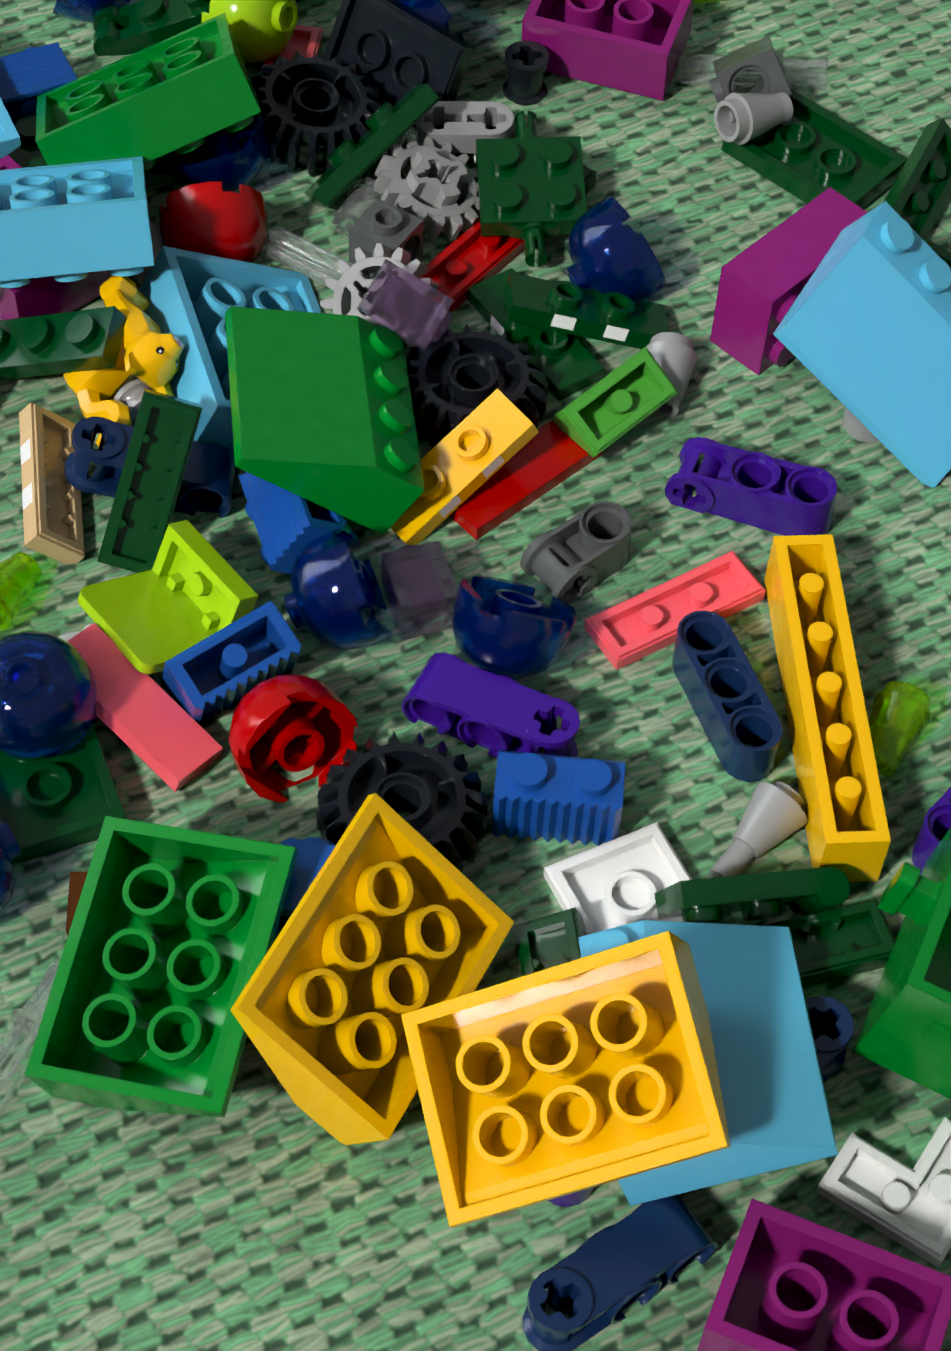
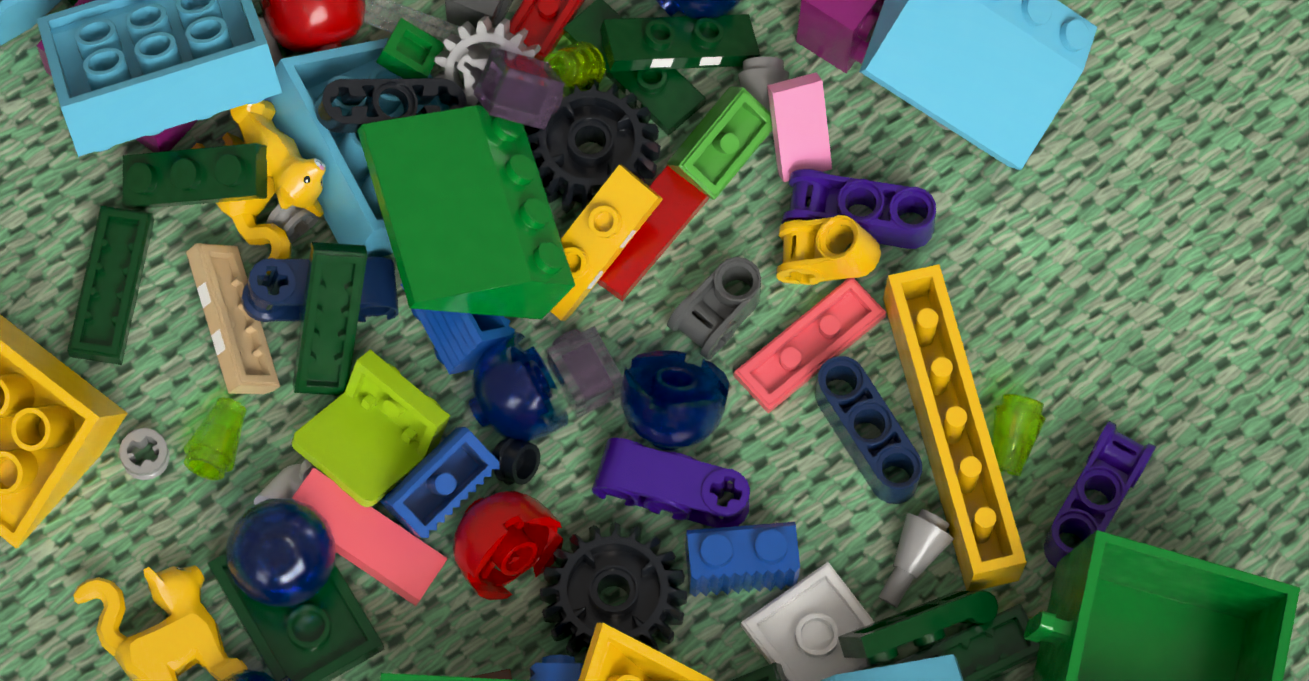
camera: 10 degrees left, 15 degrees up
none -> black beam [315,78,467,133]
none -> green plate [376,18,445,79]
none -> black plate [492,433,540,485]
none -> clear neon green cone [542,41,605,91]
none -> bright pink tile [767,72,832,182]
none -> yellow piece [776,215,881,285]

